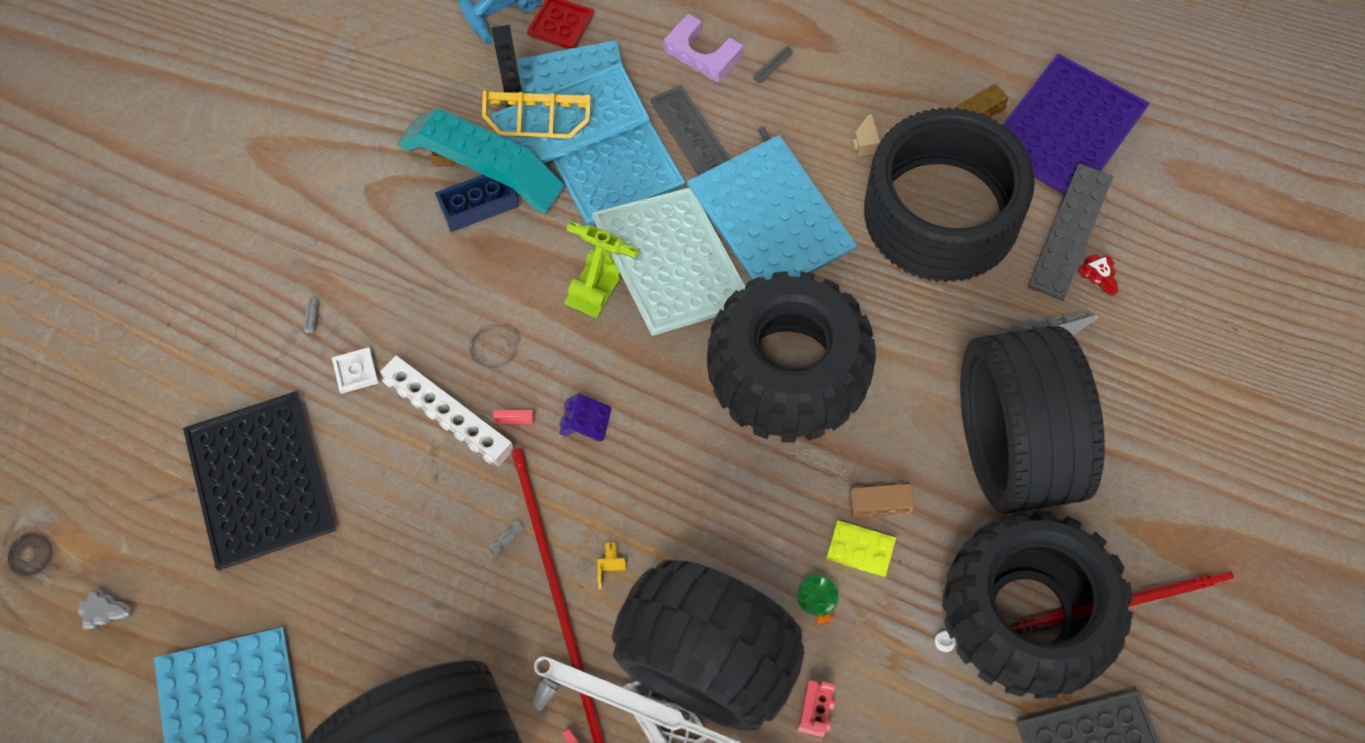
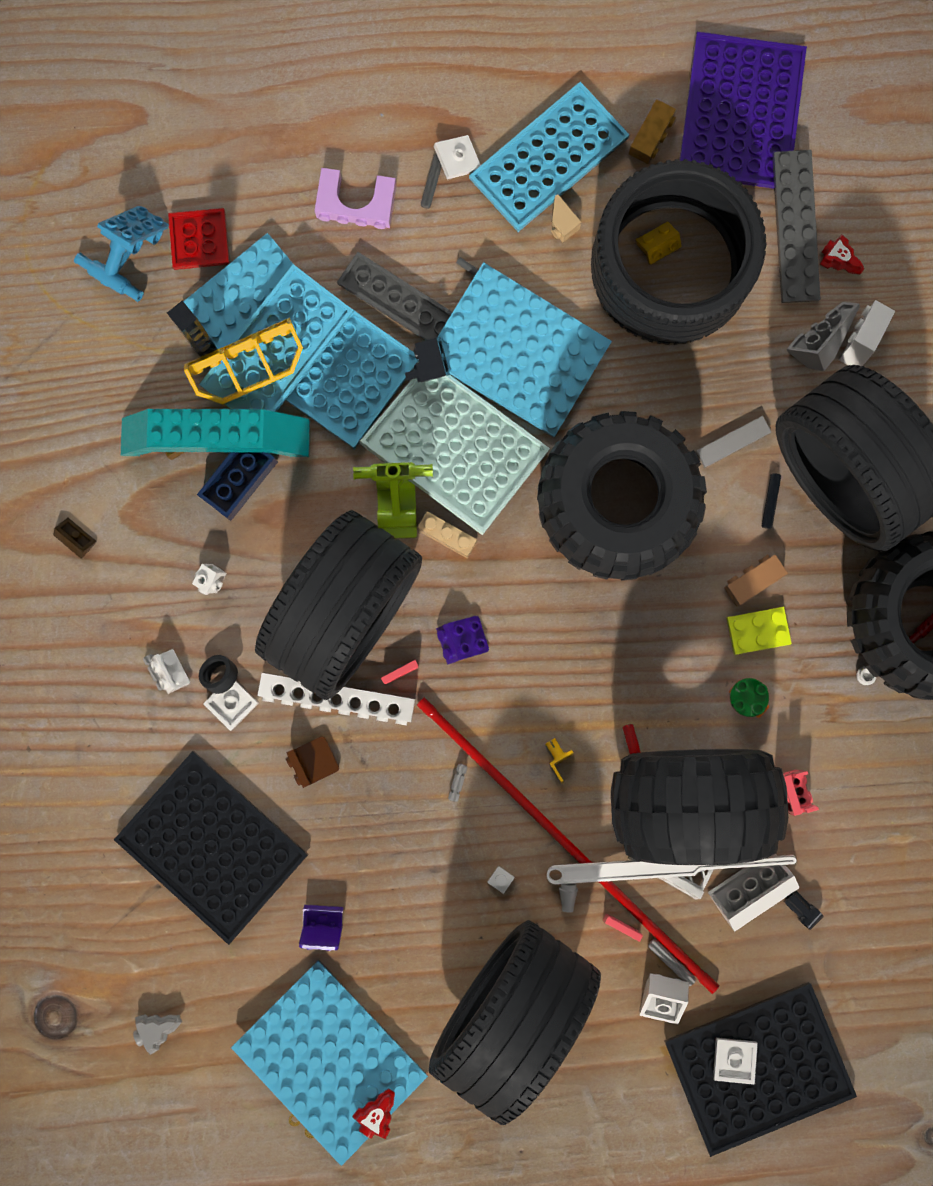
camera: 30 degrees left, 20 degrees up
none -> dark brown slope [53,517,96,559]
none -> white bracket [151,649,190,694]
none -> white brick [192,564,227,595]
none -> black tyre [198,655,238,694]
none -> black tyre [255,510,422,700]
none -> reddish brown bracket [286,736,339,788]
none -> dark purple bracket [299,905,343,951]
none -> black hinge [405,337,450,382]
none -> tan brick [417,511,477,559]
none -> white plate [434,135,481,179]
none -> medium azure piece [469,81,630,232]
none -> white plate [487,866,515,894]
none -> yellow bracket [636,221,682,264]
none -> light grey tile [696,416,771,468]
none -> black axle [761,473,781,529]
none -> white wedge [839,300,895,366]

